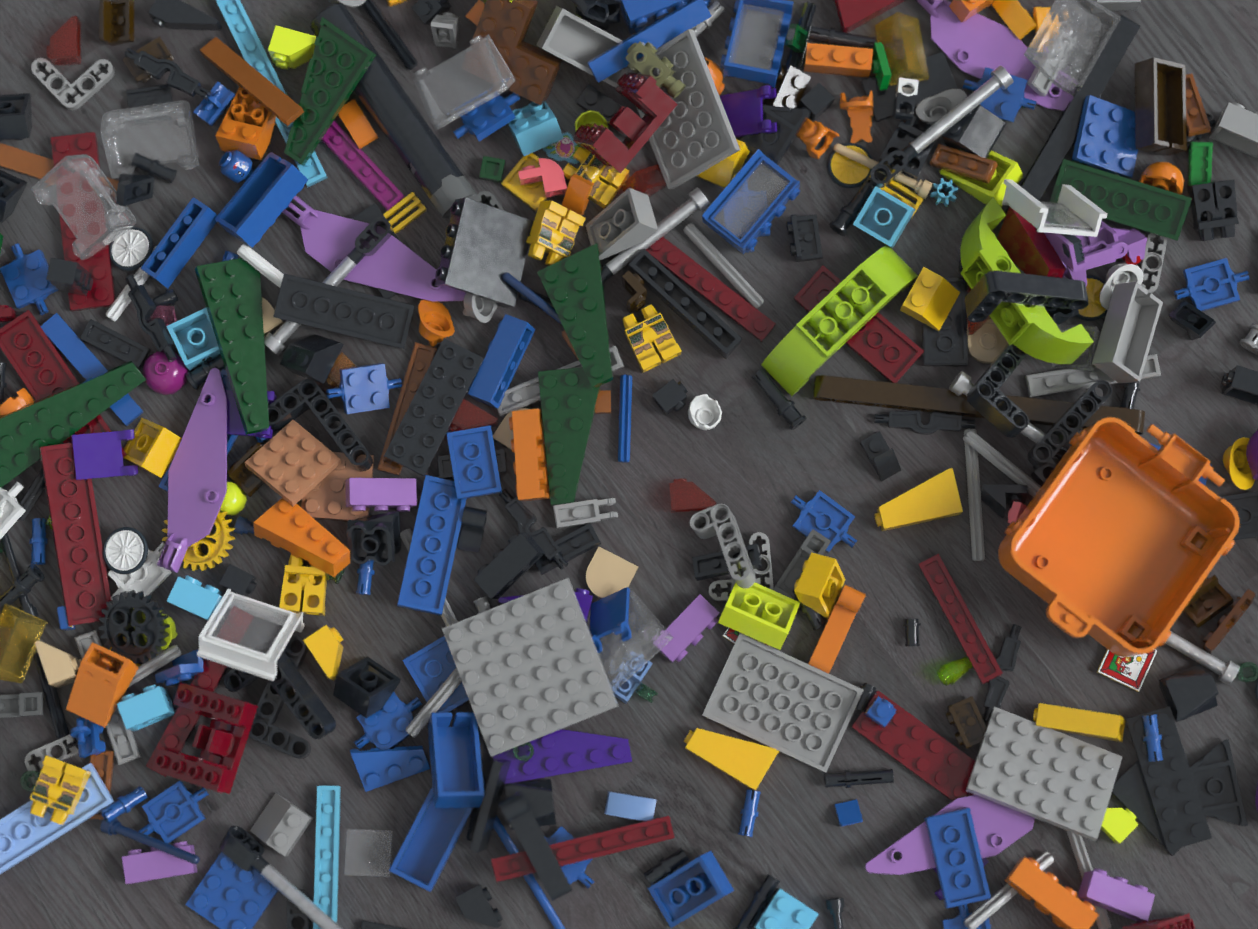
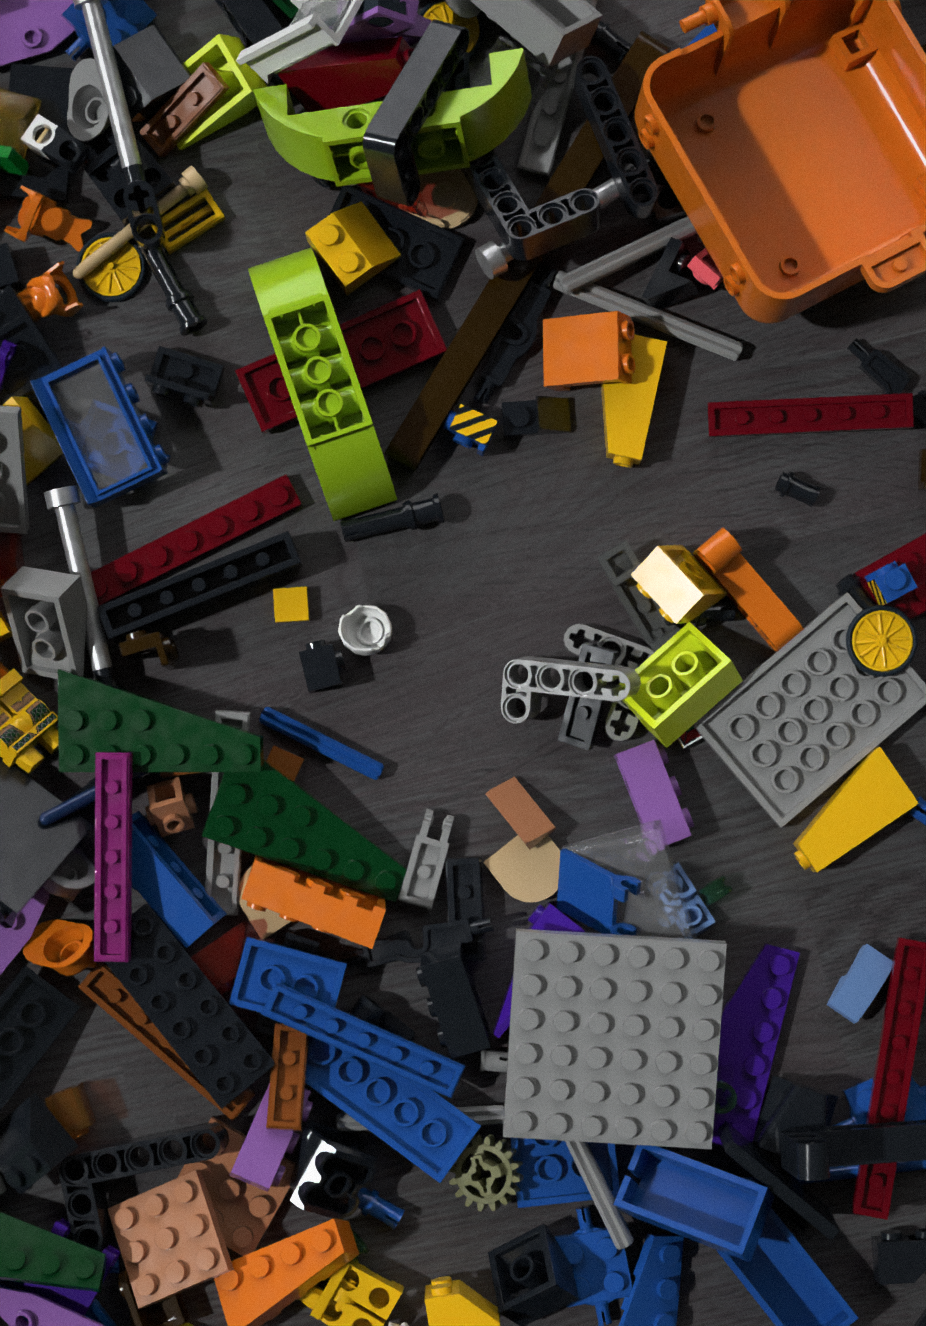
camera: 65 degrees left, 5 degrees up
plate [326,363,402,414] -> none
yellow hips [623,304,682,373] -> none
clear red slope [669,478,716,513] -> none
light grey axle [683,223,764,309] -> none
blue plate [790,490,857,553] -> none
medium azure brick [853,186,915,248] -> none
medium azure gear [930,178,958,207] -> none
clear neon green cone [937,657,972,686] -> none
none -> magenta tile [94,752,133,962]
none -> nougat brick [145,777,198,837]
none -> blue tile [261,981,466,1098]
none -> dark orange tile [266,1023,309,1131]
none -> yellow tile [273,586,309,623]
none -> brick [443,404,498,456]
none -> olive gear [449,1134,524,1212]
none -> nougat slope [485,777,556,850]
none -> orange panel [543,311,635,391]
none -> yellow wheel [846,605,918,677]

